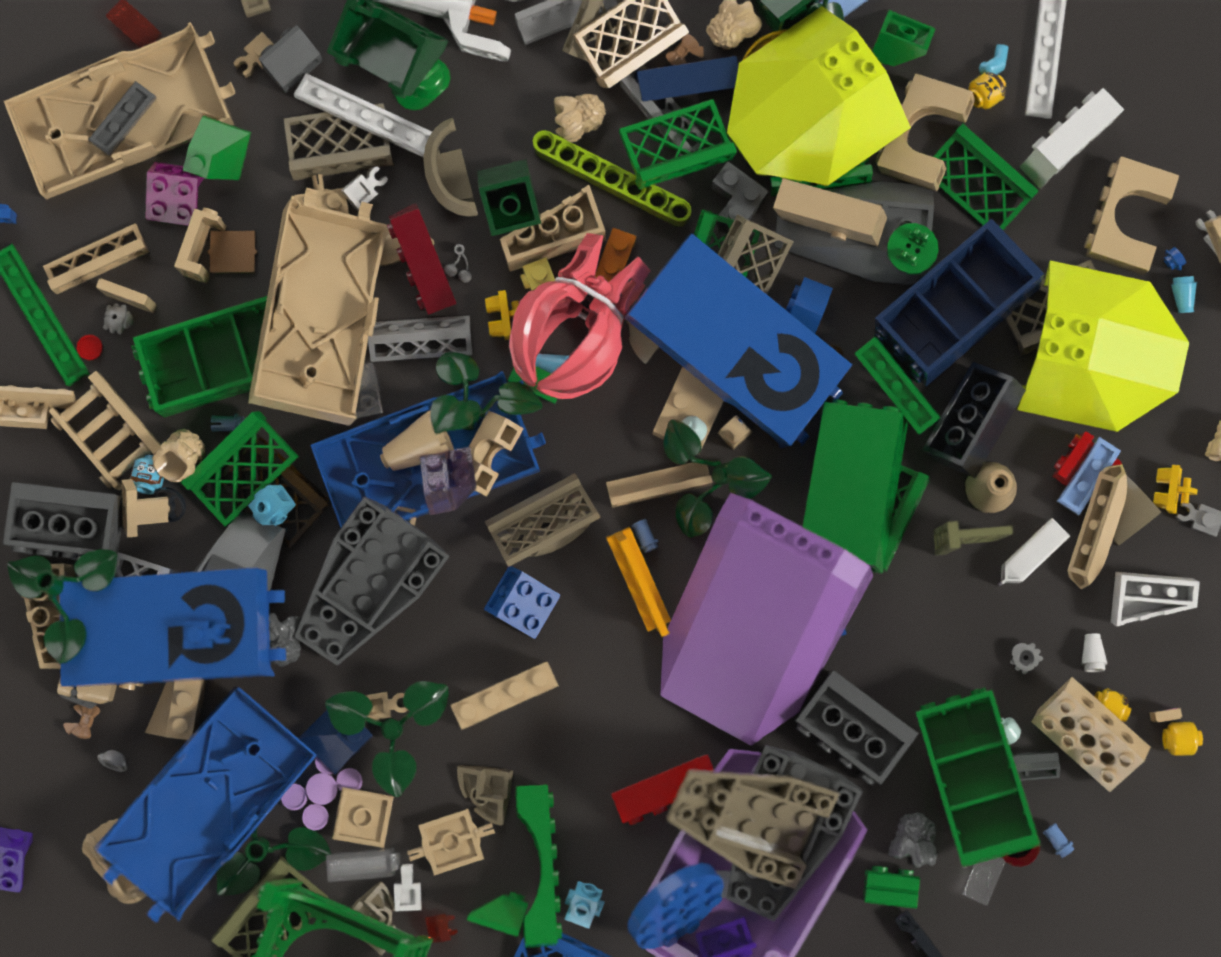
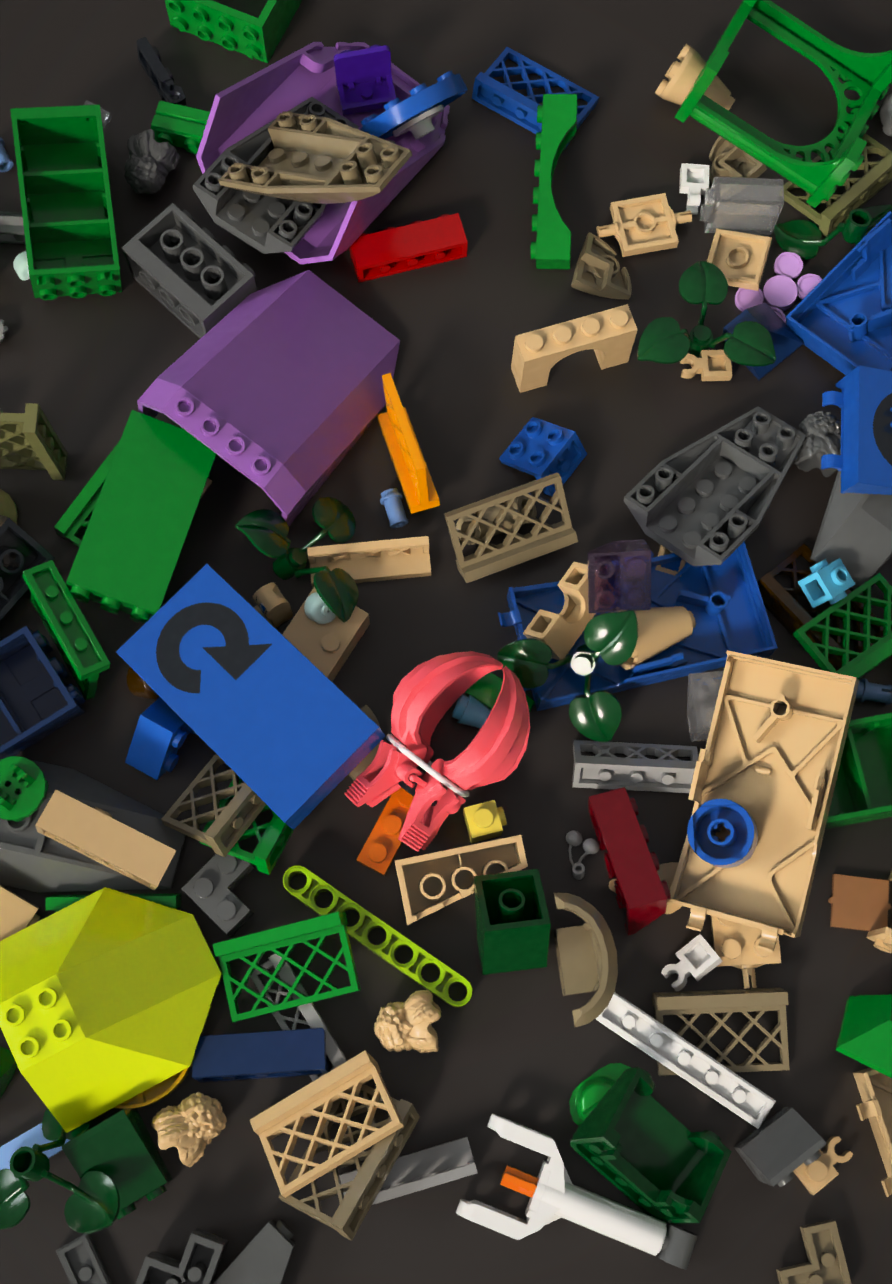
camera: 175 degrees left, 10 degrees down
clear red tile [425,914,458,943] -> none
green slope [467,891,529,937] -> none
yellow hips [485,290,519,340] -> none
medium azure brick [565,881,604,929] -> none
medium nougat piece [666,34,703,66] -> none
none -> blue brick [687,799,758,868]

